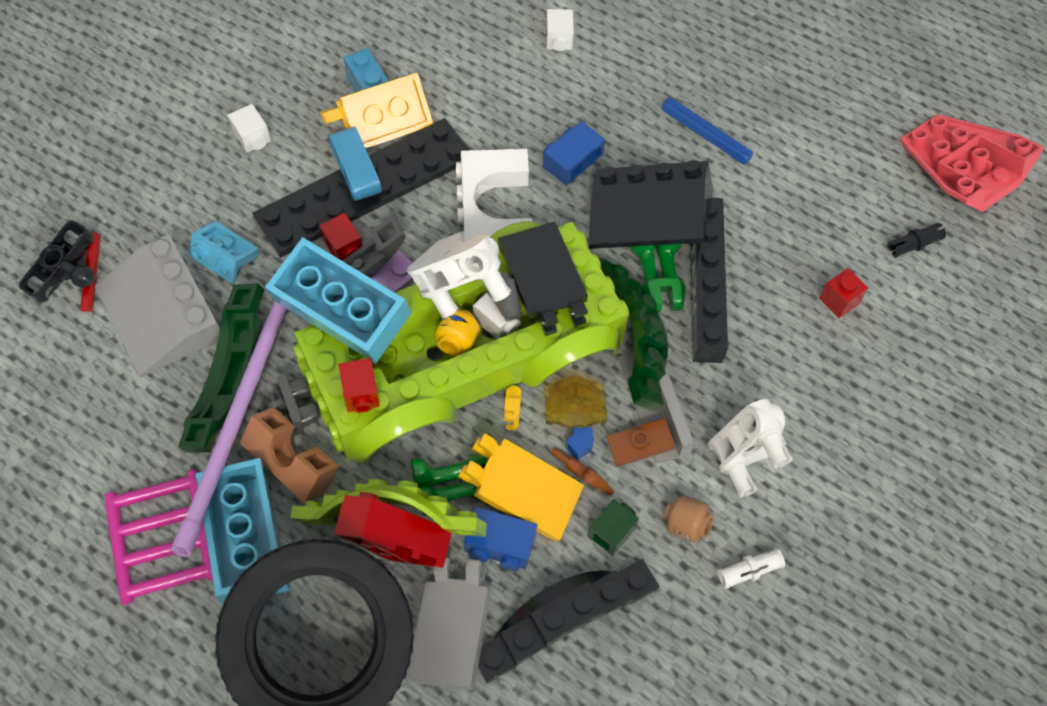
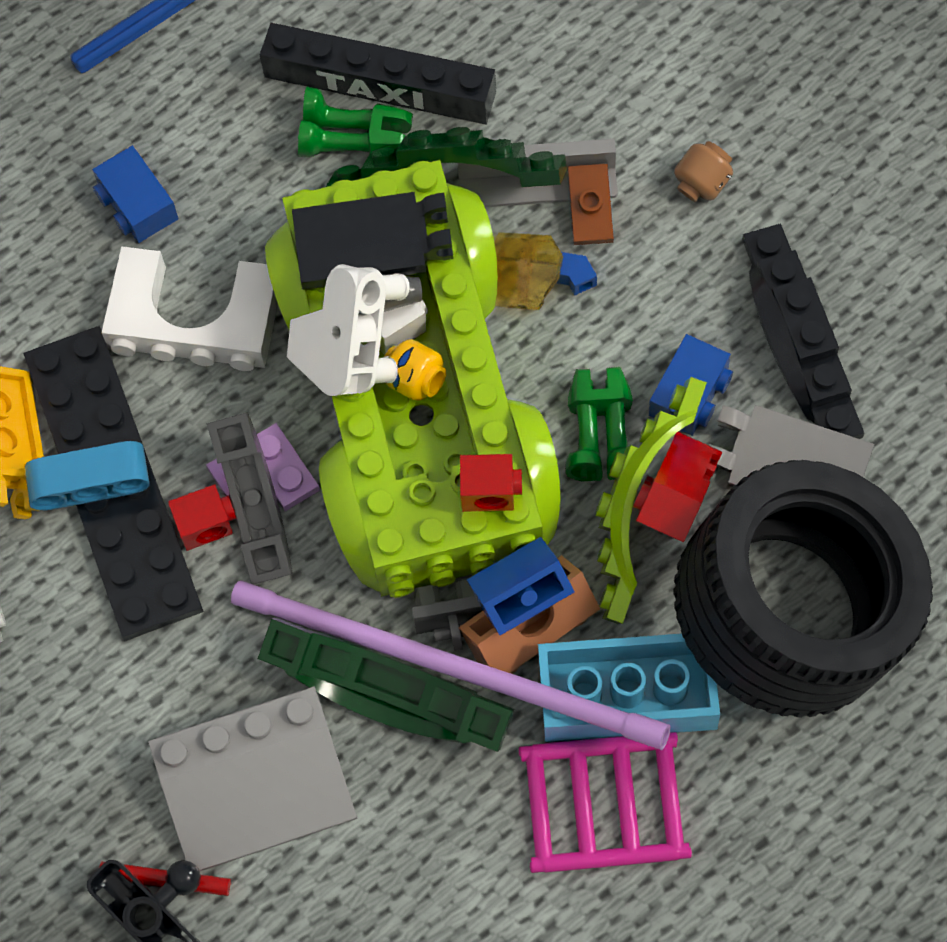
camera: 70 degrees left, 5 degrees up
medium azure bracket [189,221,259,283] -> none
medium azure brick [265,237,412,364] -> none
yellow tile [458,433,584,542] -> none
yellow piece [504,385,521,431] -> none
dark orange hand [551,448,615,495] -> none
black slope [588,160,713,249] -> none
dark green brick [588,499,639,556] -> none
white piece [708,399,793,498] -> none
white pin [717,548,785,589] -> none
none -> blue brick [466,537,575,635]

